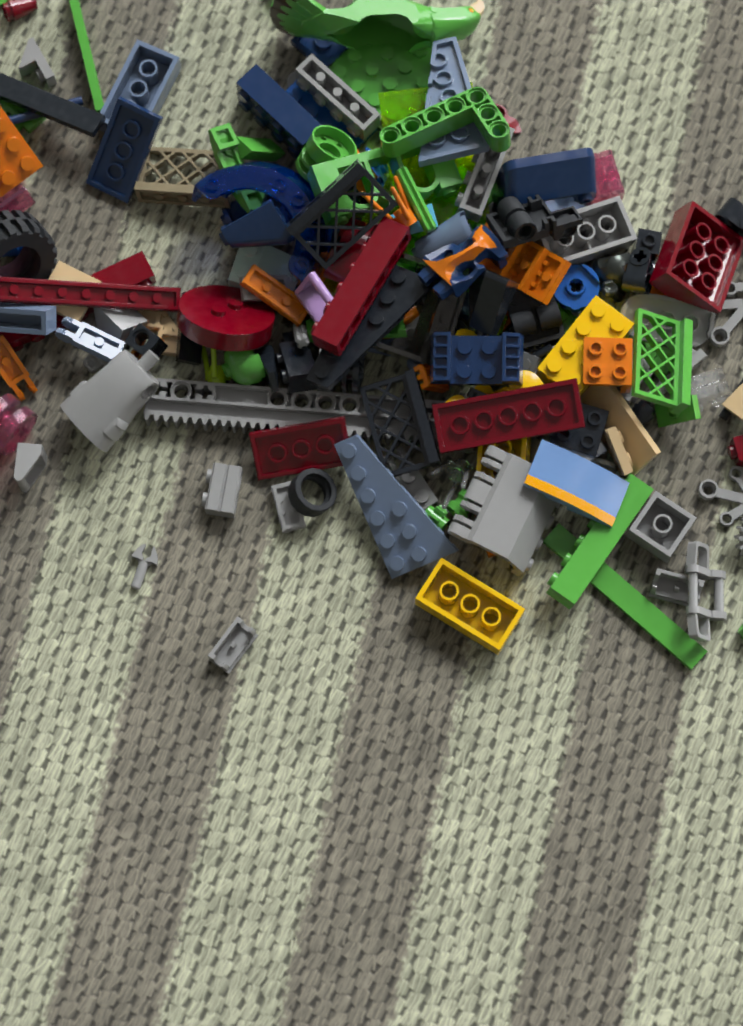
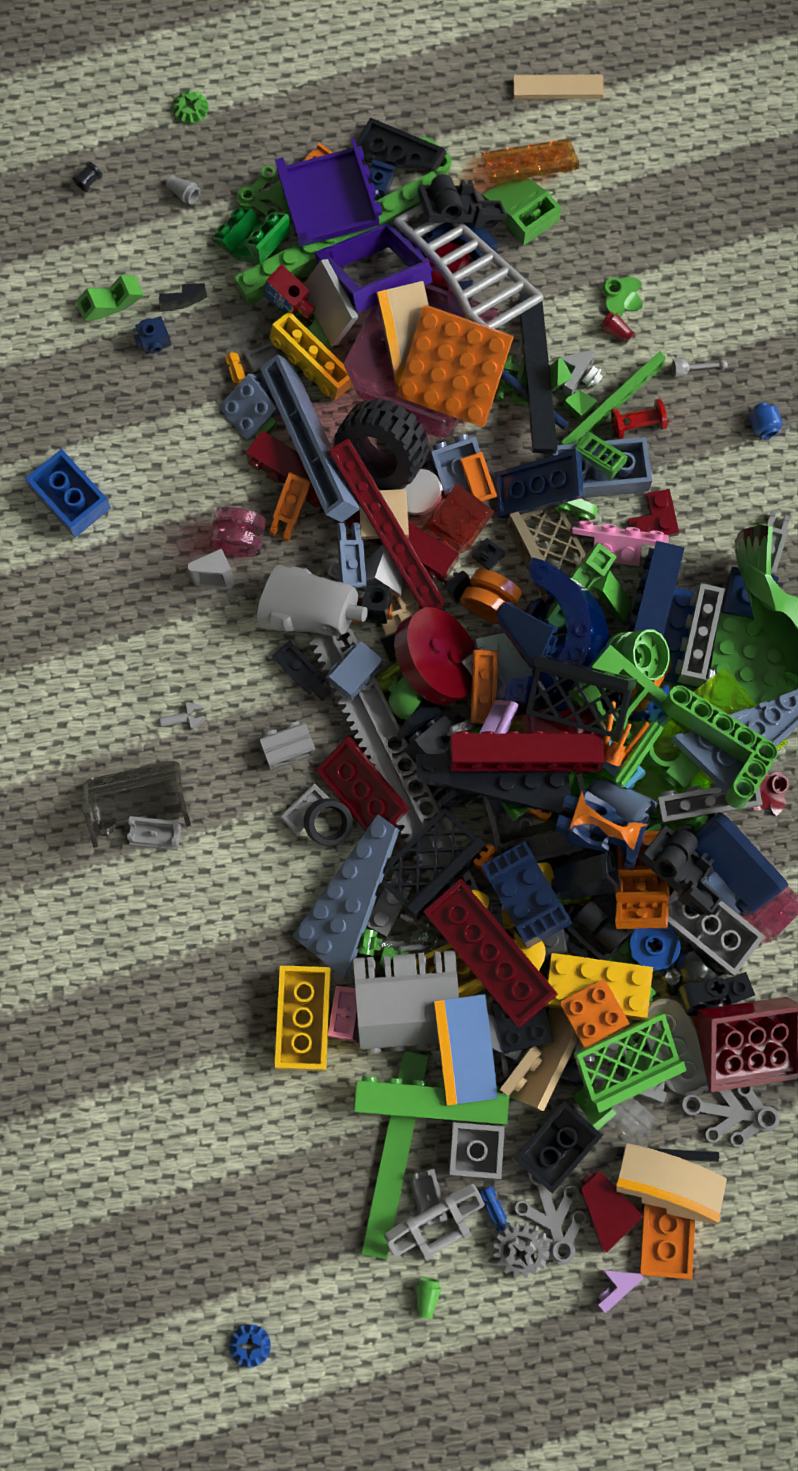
camera: 60 degrees right, 0 degrees up
none -> clear smoke windscreen [83,761,191,848]
none -> blue gear [229,1324,271,1368]
none -> black hinge [272,640,329,701]
none -> bright pink hinge [328,986,359,1042]
none -> sand blue brick [329,641,383,701]
none -> white tile [404,469,443,515]
none -> clear red brick [424,483,495,554]
none -> sand blue plate [429,434,480,497]
none -> black tile [443,570,472,604]
none -> orange tile [459,452,497,504]
none -> orange wheel [460,568,522,624]
none -> black tile [472,538,505,571]
none -> blue axle [480,1186,511,1233]
none -> black slope [514,1099,604,1194]
none -> bright green slope [549,358,572,392]
none -> bright green plate [554,499,598,521]
none -> bright green slope [563,390,597,422]
none -> bright pink bracket [572,520,669,566]
none -> bright green slope [574,432,628,479]
none -> white plate [582,366,603,387]
none -> red hose [611,398,668,440]
none -> dark red plate [628,489,680,537]

